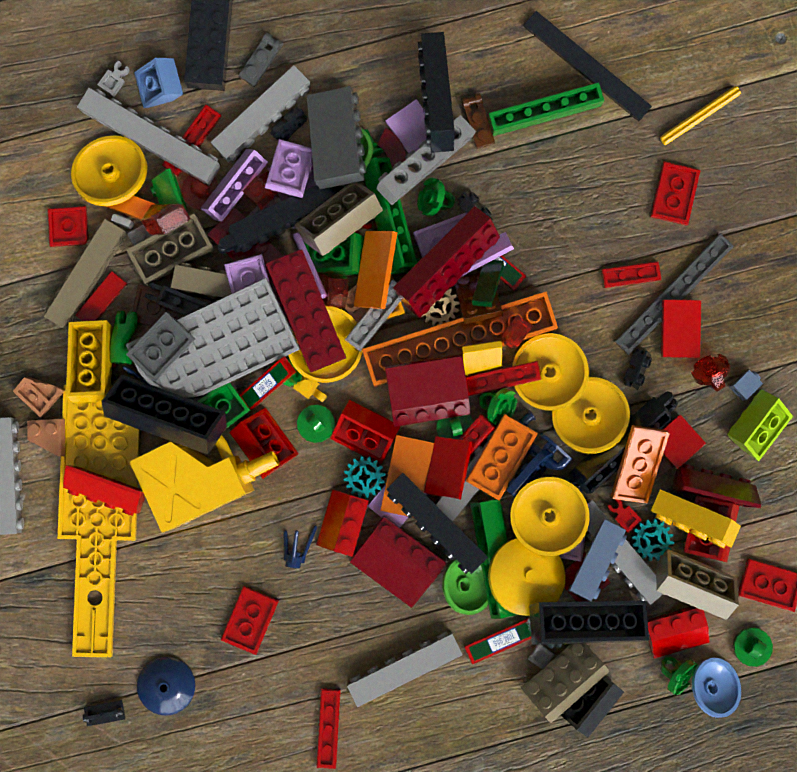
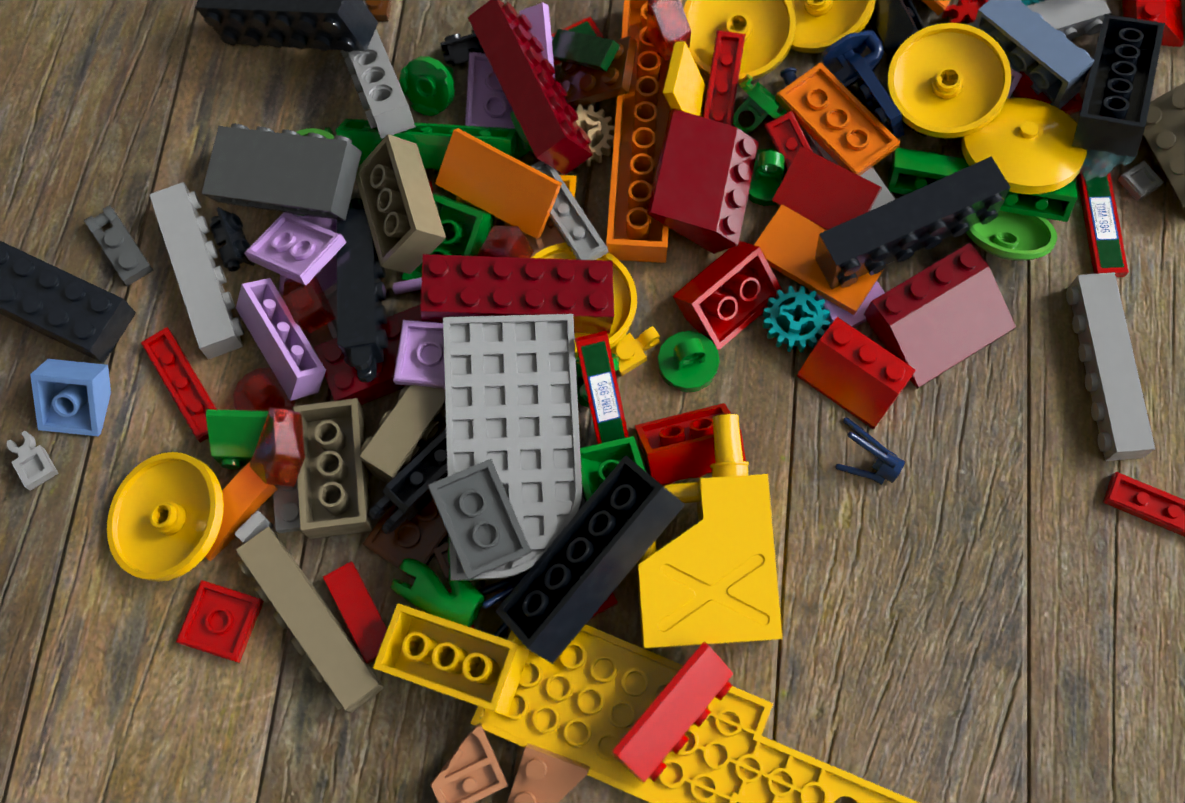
camera: 65 degrees left, 15 degrees down
light grey brick [77,88,221,186] -> none
dark blue dish [137,656,196,716] -> none
red tile [221,586,279,655] -> none
dark red tile [378,128,406,168] -> none
lavender tile [385,99,429,161] -> none

